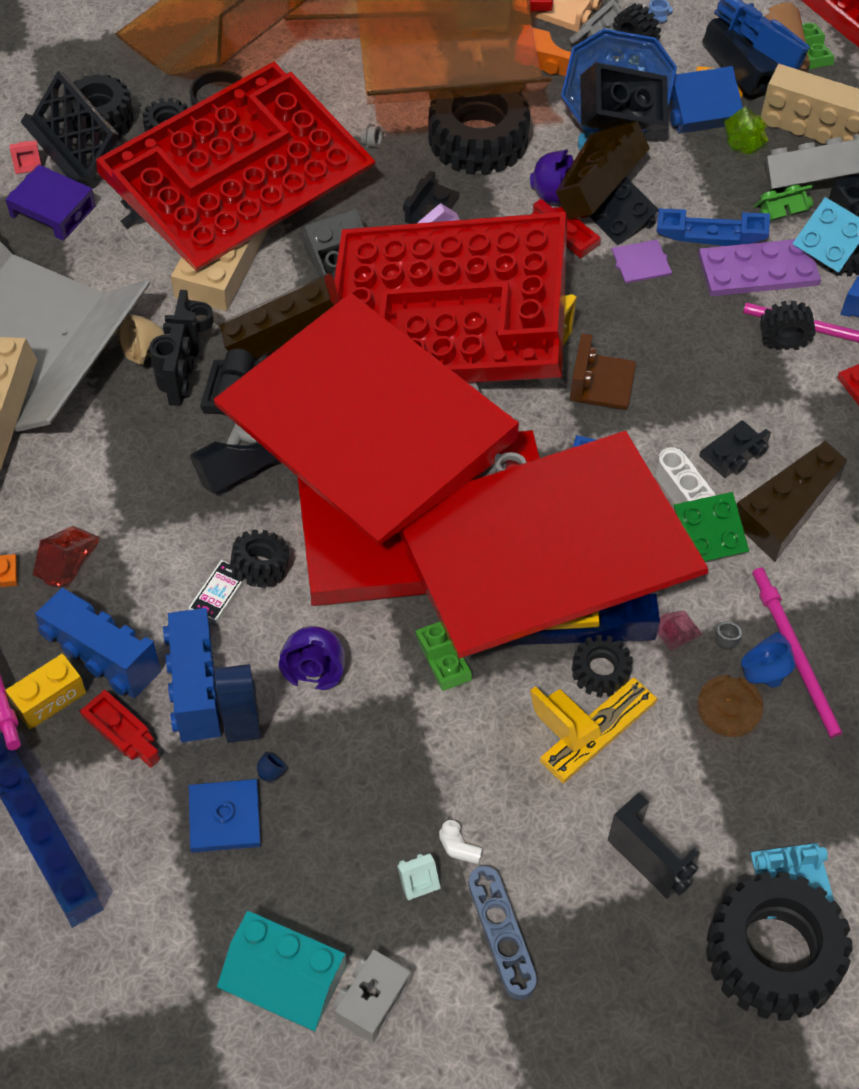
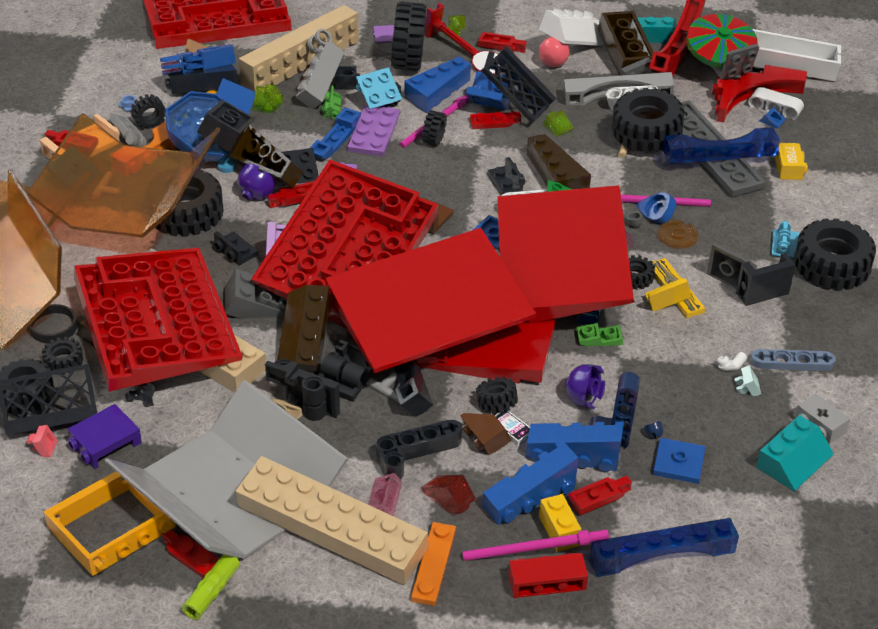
camera: 70 degrees left, 15 degrees down
none -> clear pink slope [368,473,402,516]
none -> black beam [376,420,462,481]
none -> reddish brown slope [460,413,511,455]
none -> dark grey slope [707,243,757,289]

